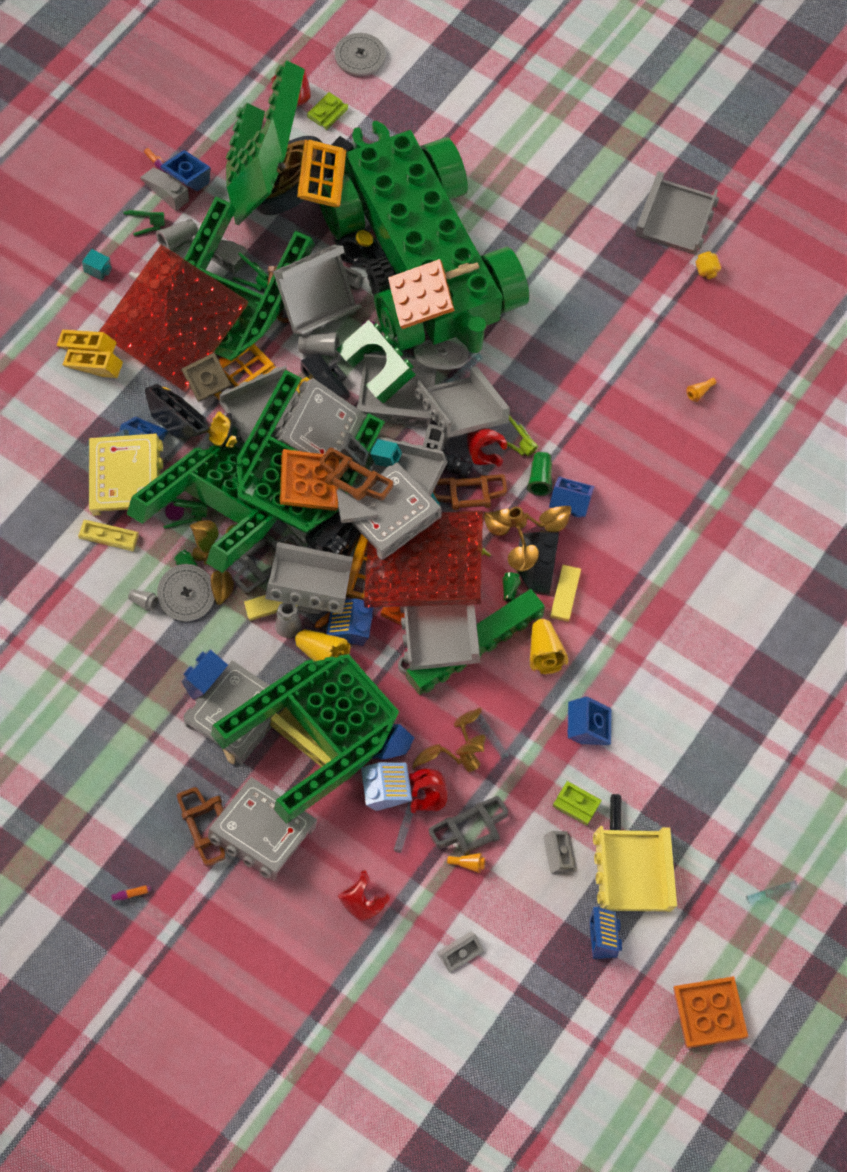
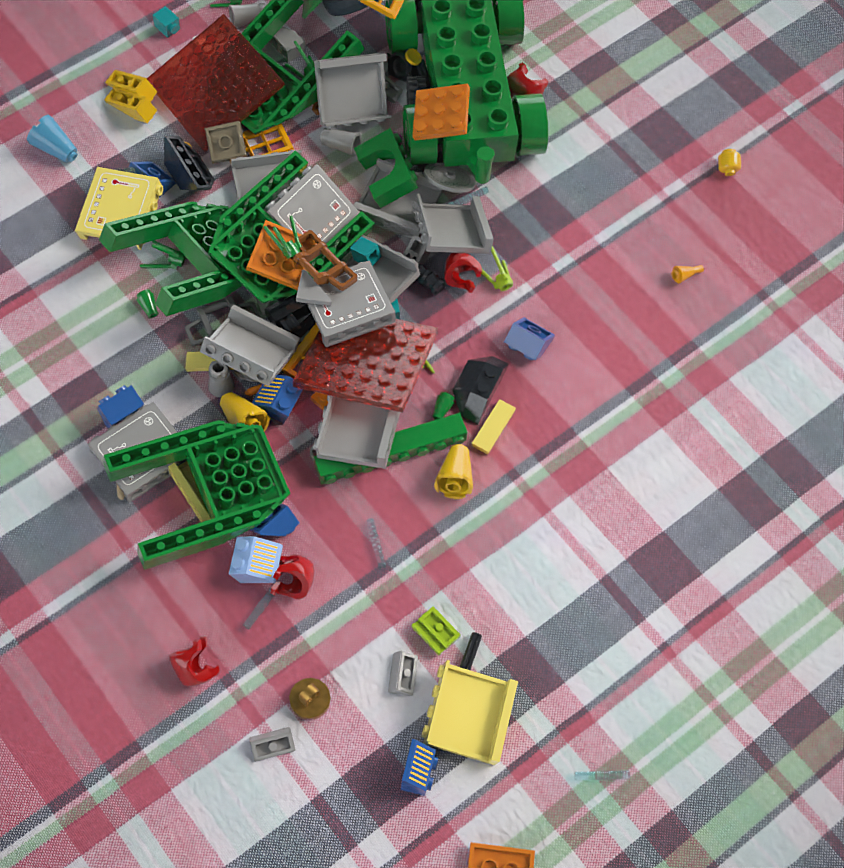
camera: 15 degrees right, 0 degrees up
light yellow tile [78,519,139,552] -> none
light grey cone [128,589,158,611] -> none
light grey piece [157,564,215,622] -> none
magenta piece [165,502,184,521] -> none
dark orange bar [176,787,226,867] -> none
pearl gold plant [190,520,237,605] -> none
yellow hair [208,411,241,449] -> none
light grey panel [208,777,317,881] -> none
black piece [300,353,350,401] -> none
dark grey slope [339,432,369,467] -> none
pearl gold plant [412,707,486,773] -> none
dark grey bar [428,796,508,856] -> none
dark orange bar [433,474,507,511] -> none
tan piece [445,263,479,279] -> none
light orange cone [447,853,485,873] -> none
pearl gold plant [484,506,571,572] -> none
green plant [527,452,553,496] -> none
blue slope [567,696,611,745] -> none
light grey panel [635,171,719,255] -> none
none -> dark azure cone [27,115,78,163]
none -> green plant [263,215,302,260]
none -> pearl gold tile [289,678,331,720]
none -> red piece [507,62,548,99]

